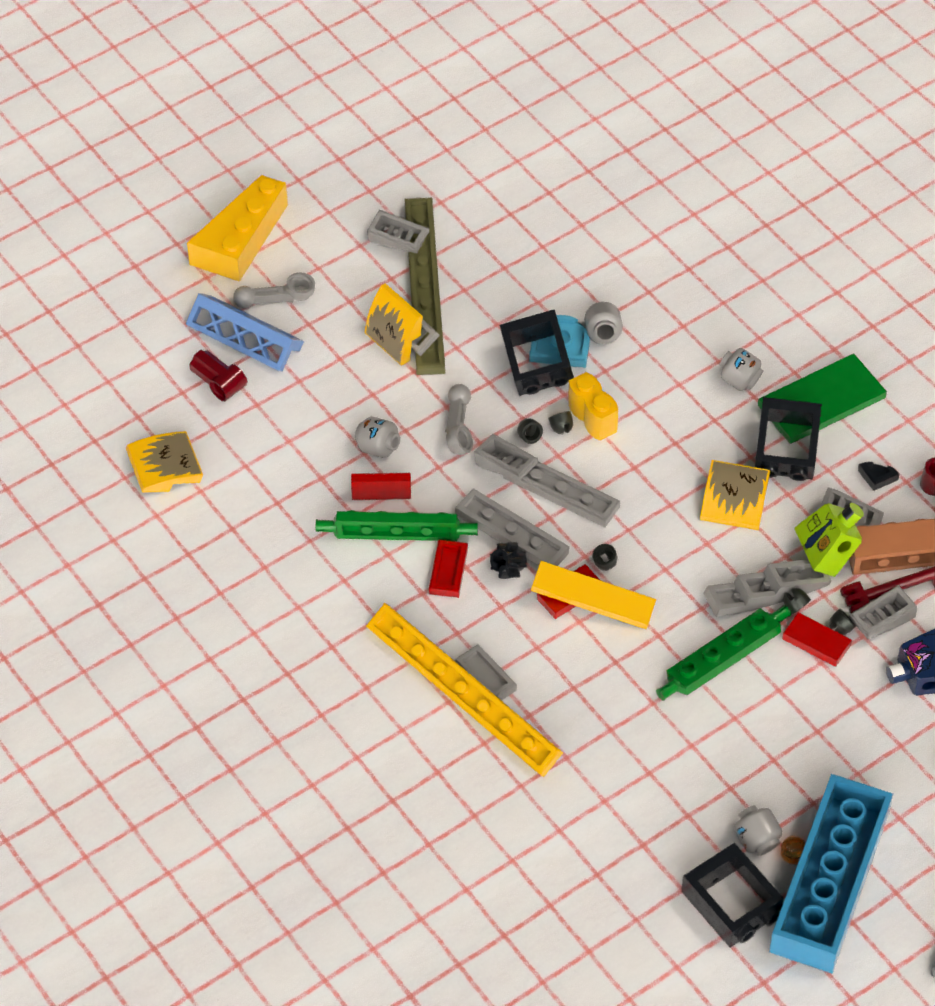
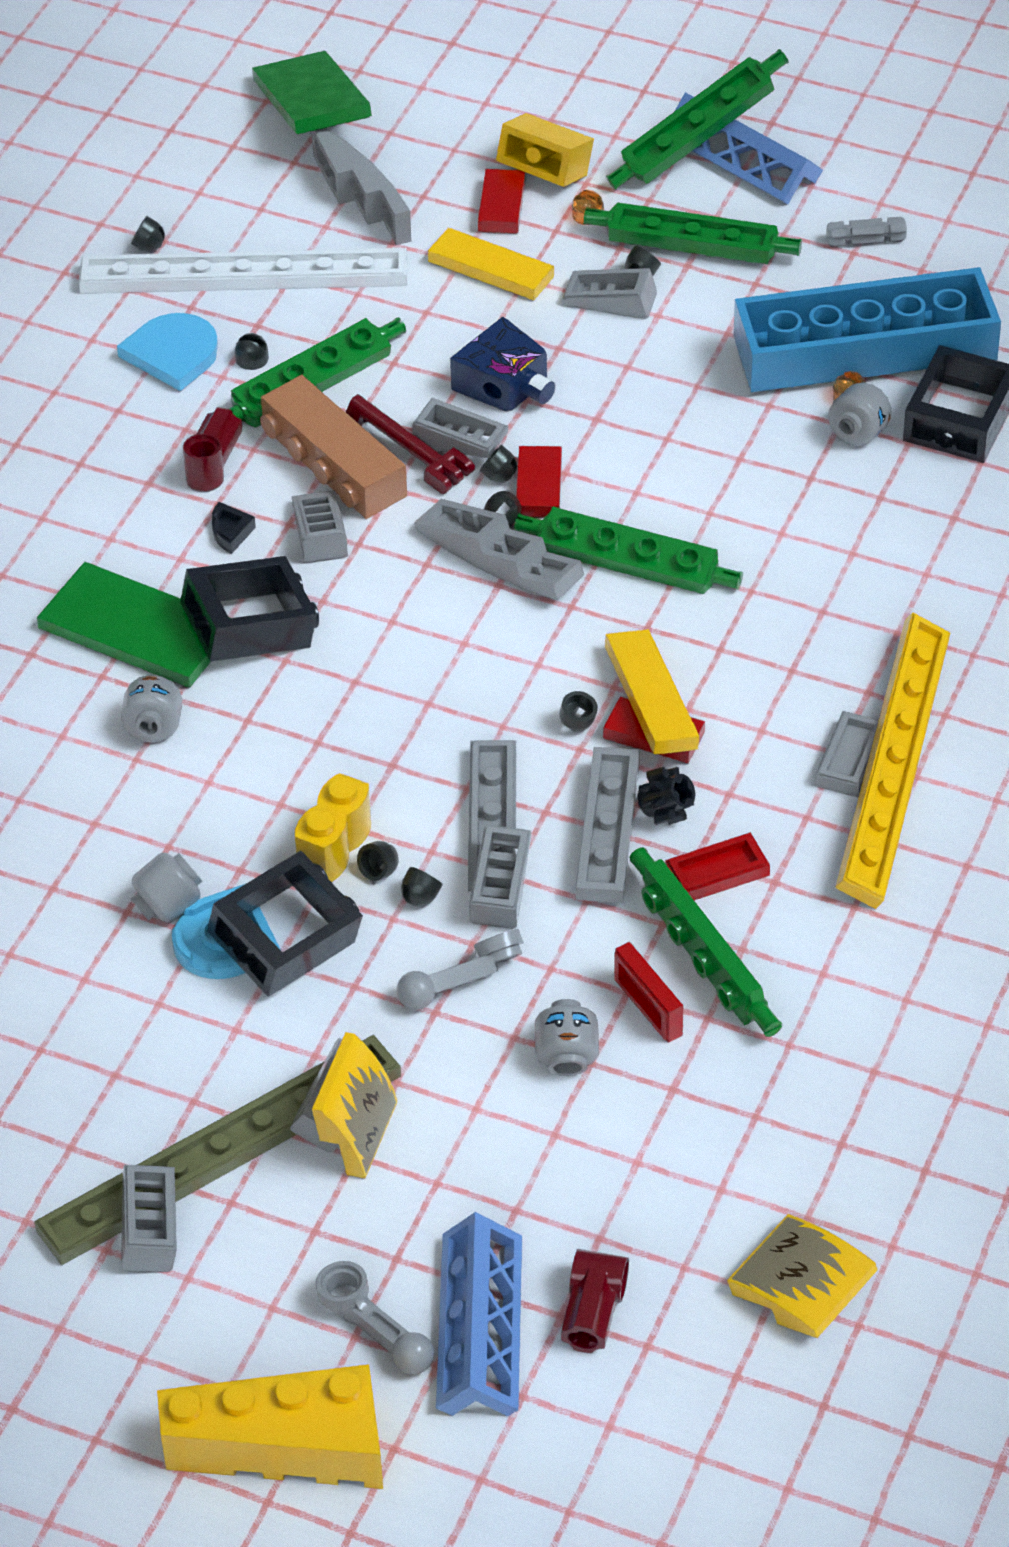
camera: 120 degrees left, 5 degrees down
slope [700,460,770,530] -> none
lime torso [794,503,864,577] -> none

